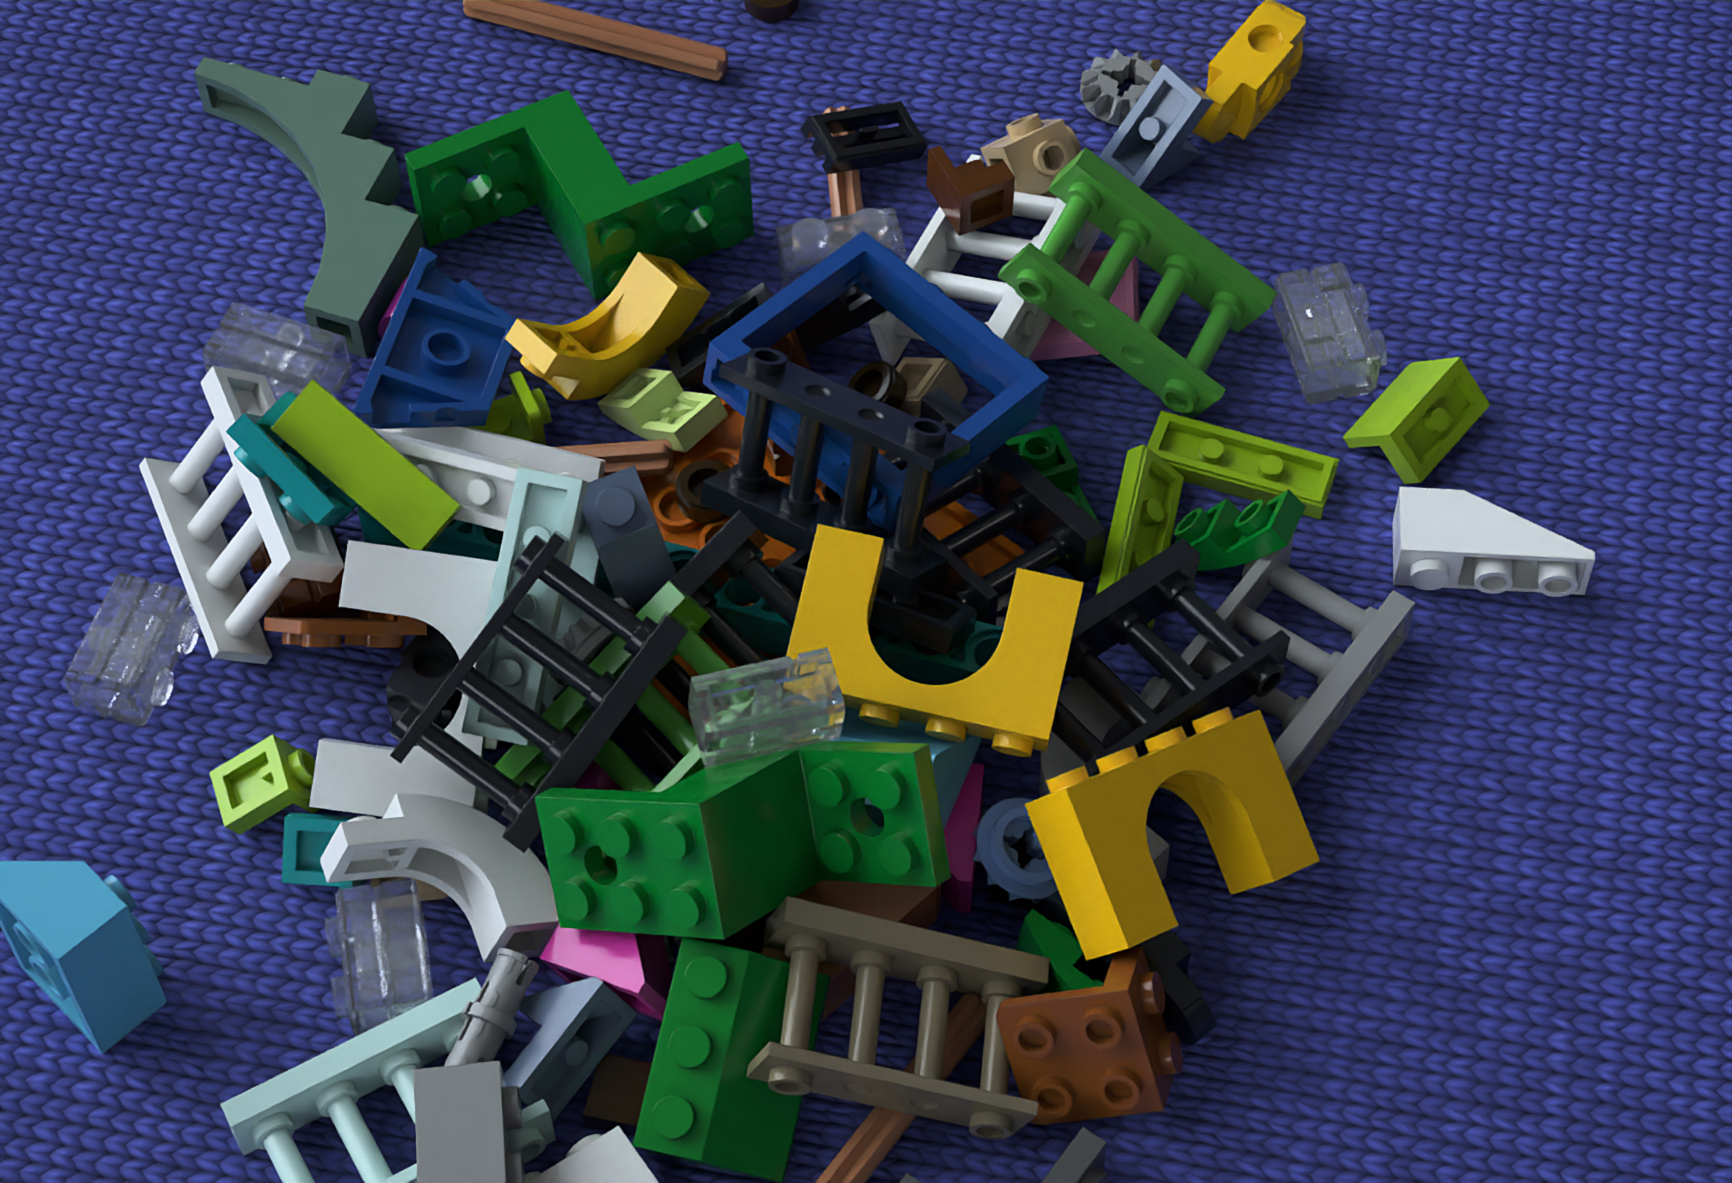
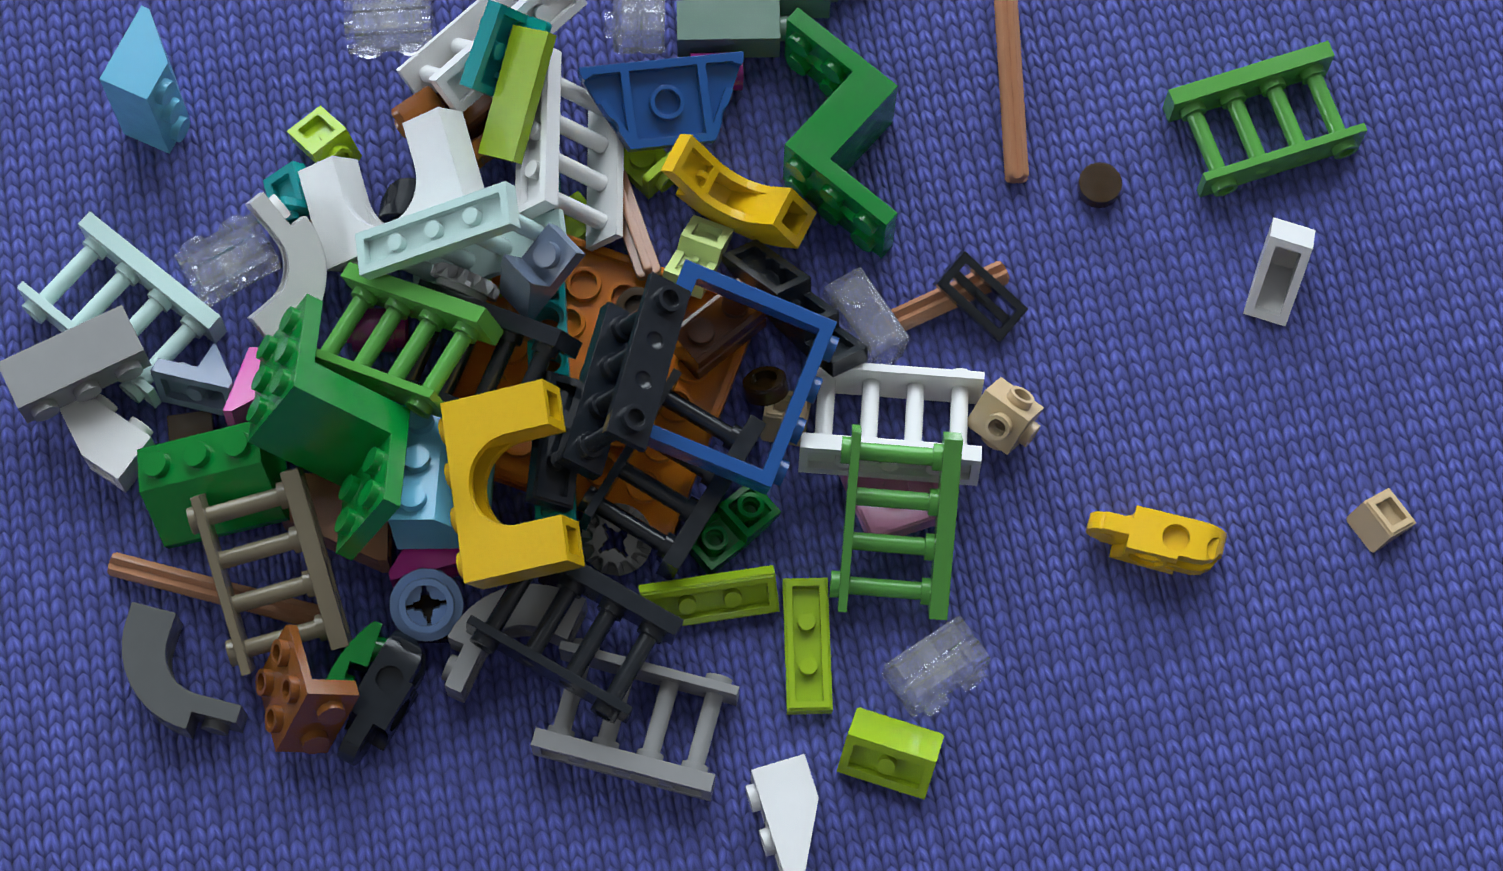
camera: 65 degrees right, 15 degrees up
black fence [390,530,688,853] -> none
light grey pin [444,948,539,1066] -> none
clear brick [688,648,846,768] -> none
reddish brown panel [926,145,1015,236] -> none
yellow arch [1025,707,1320,961] -> none
light grey gear [1080,49,1161,126] -> none
sand blue slope [1099,64,1214,192] -> none
green slope [1174,489,1306,571] -> none

